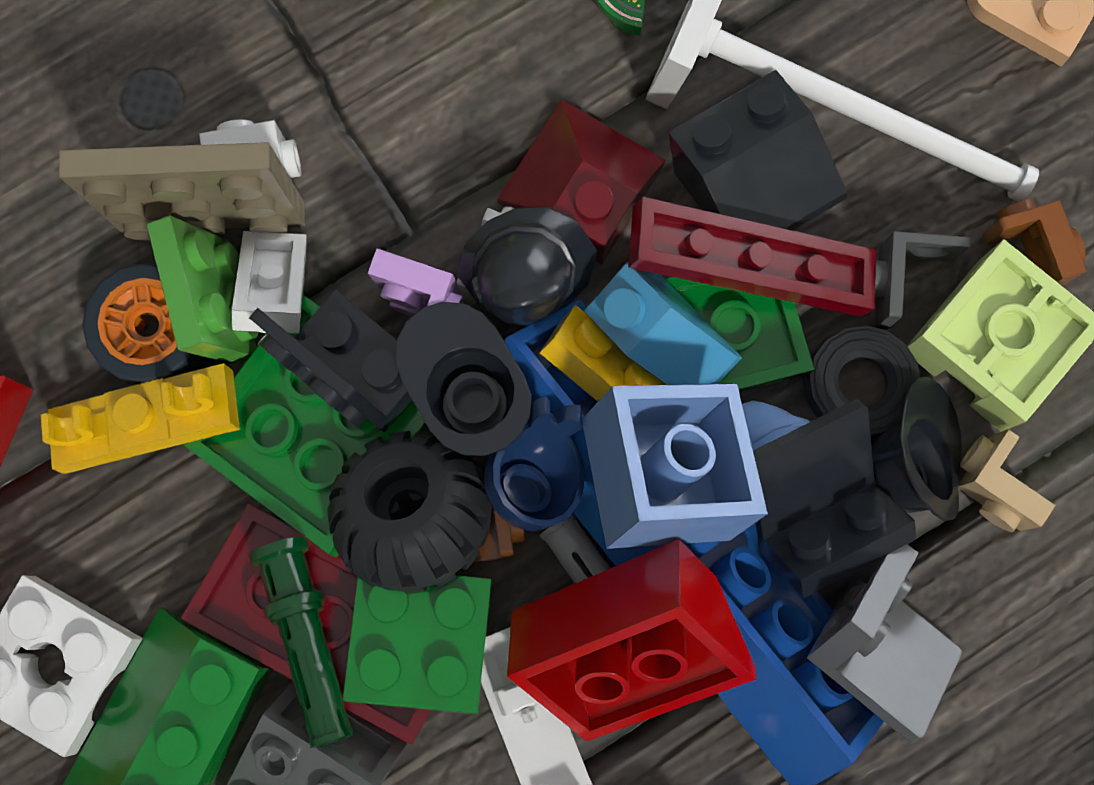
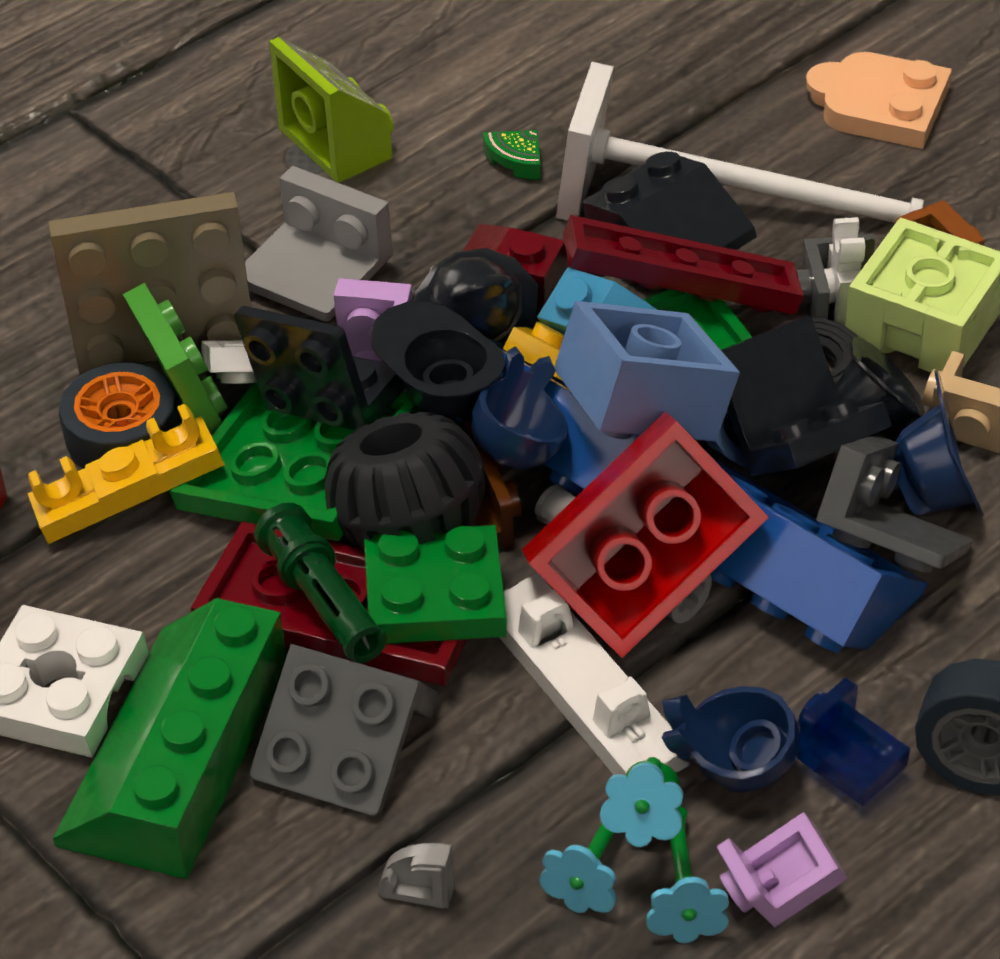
camera: 10 degrees left, 35 degrees down
none -> light grey bracket [245,165,393,321]
none -> white plate [824,217,865,326]
none -> dark blue piece [894,370,984,517]

